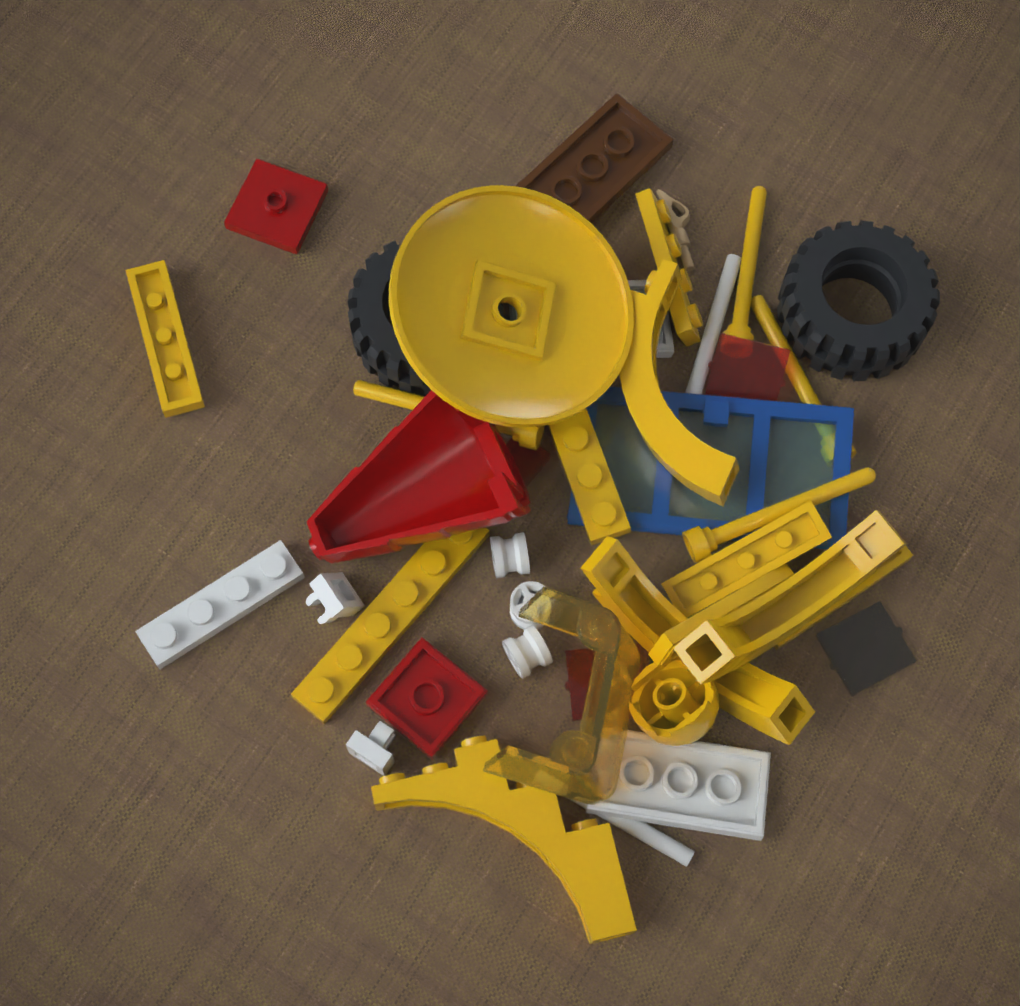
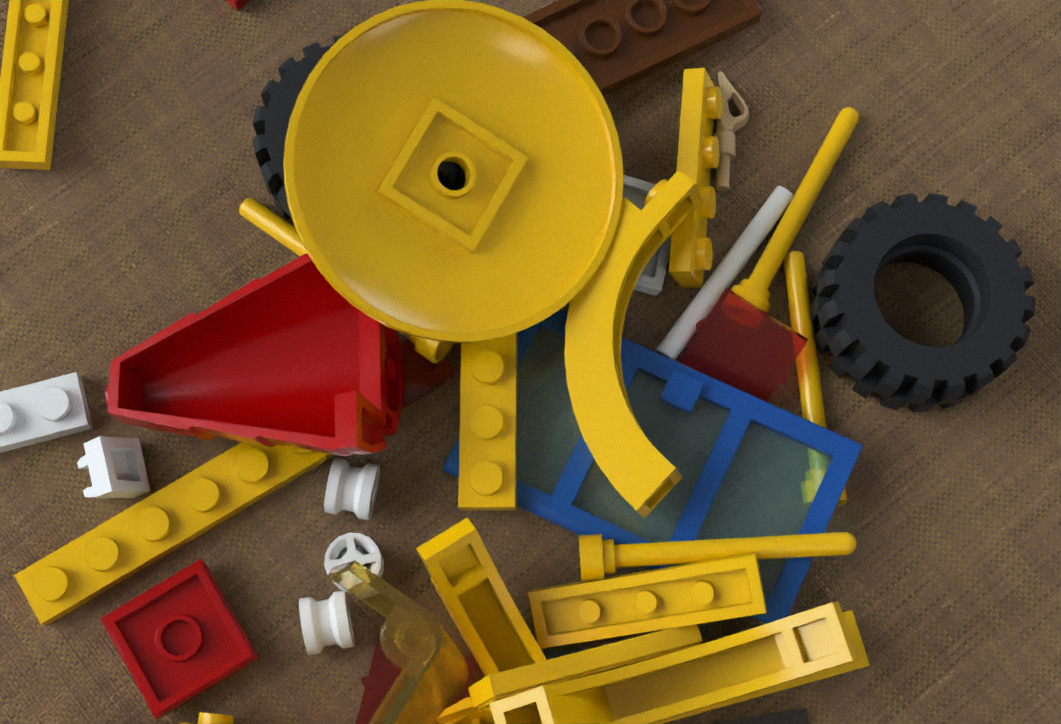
camera: 15 degrees right, 5 degrees up
white tile [346,721,396,776] -> none

